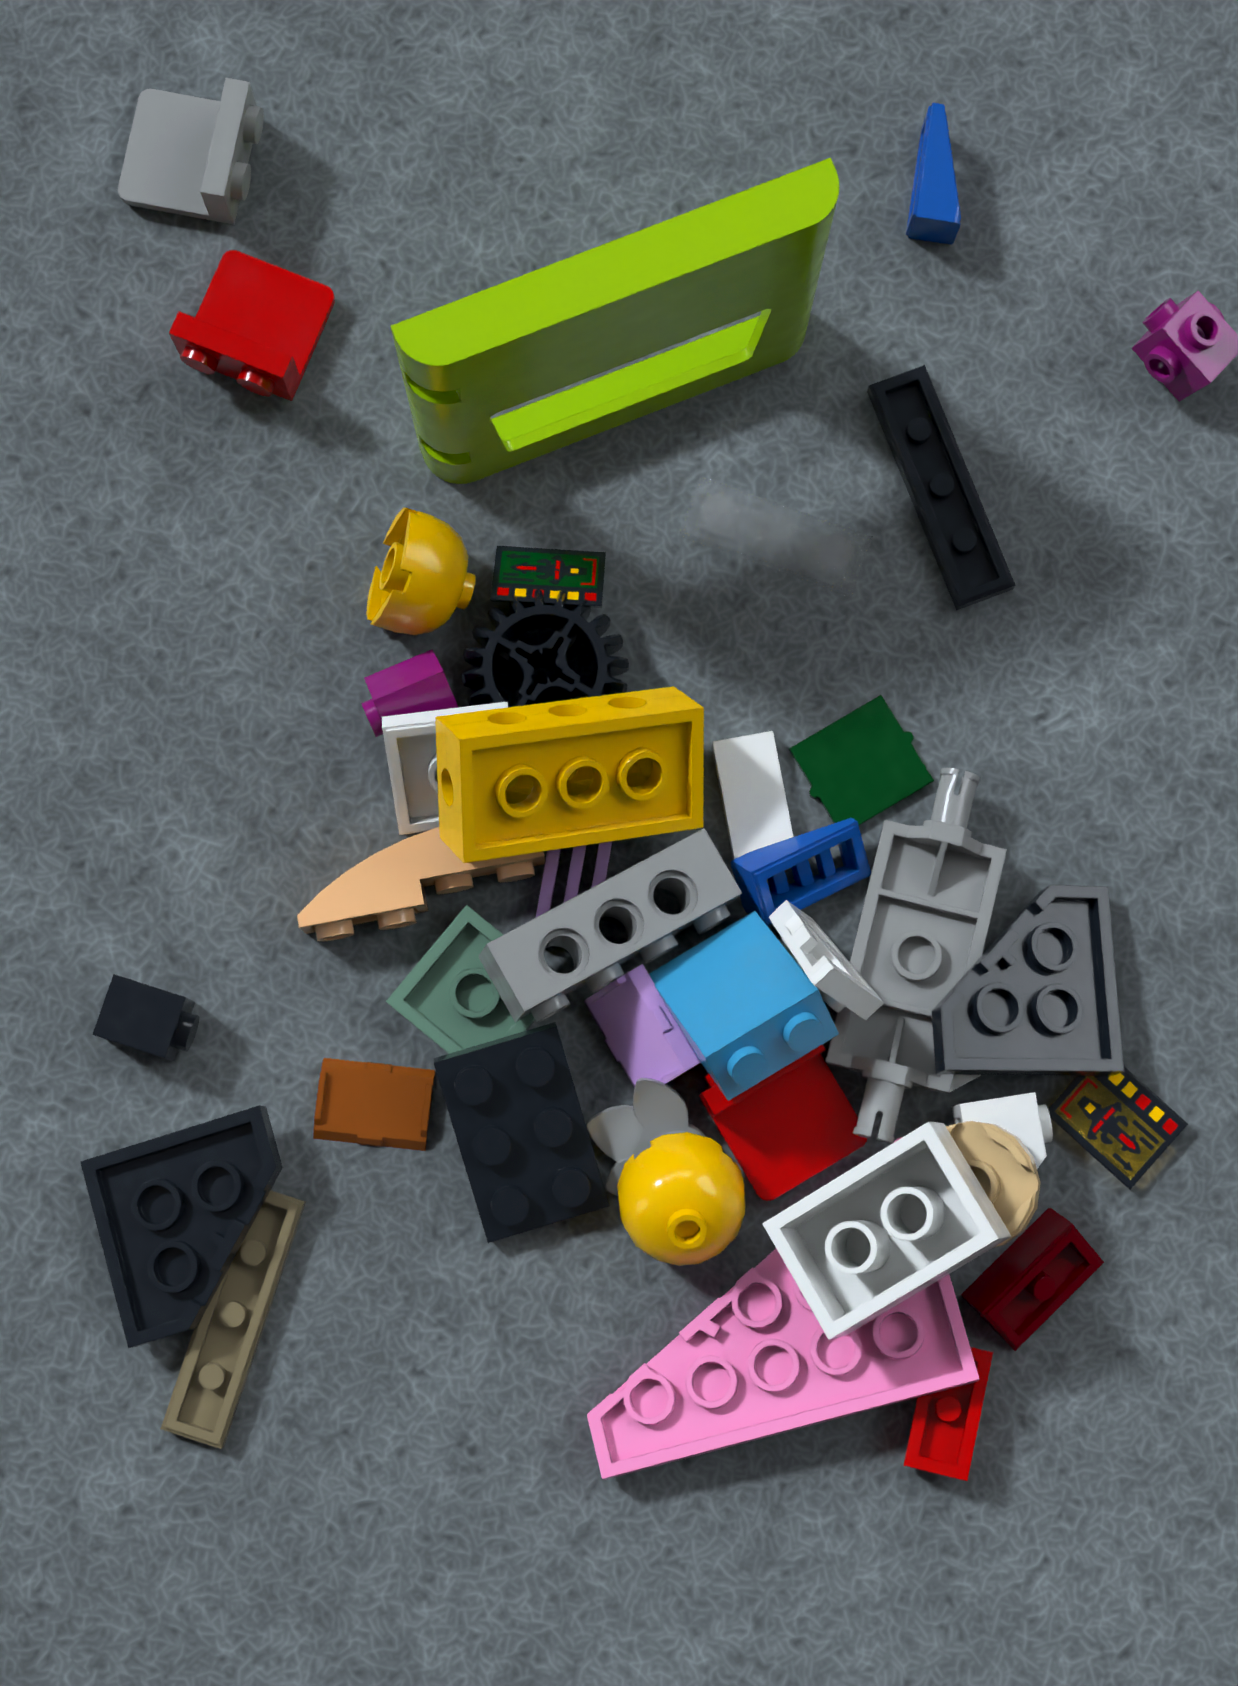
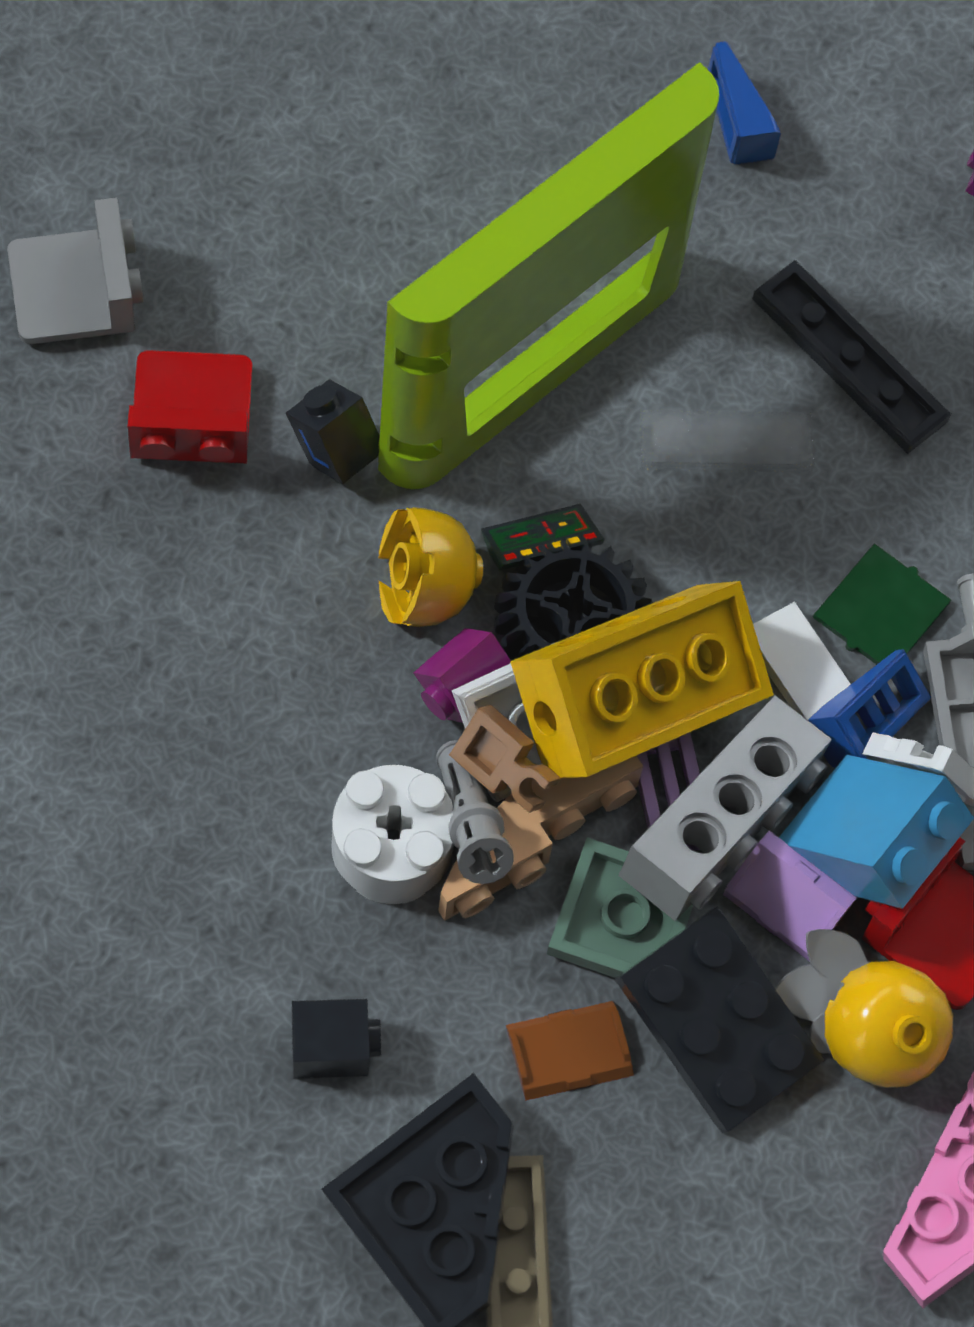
camera: 25 degrees left, 15 degrees down
none -> black brick [285,379,380,484]
none -> white brick [332,765,454,904]
none -> light grey pin [436,740,514,884]
none -> medium nougat plate [449,705,561,813]

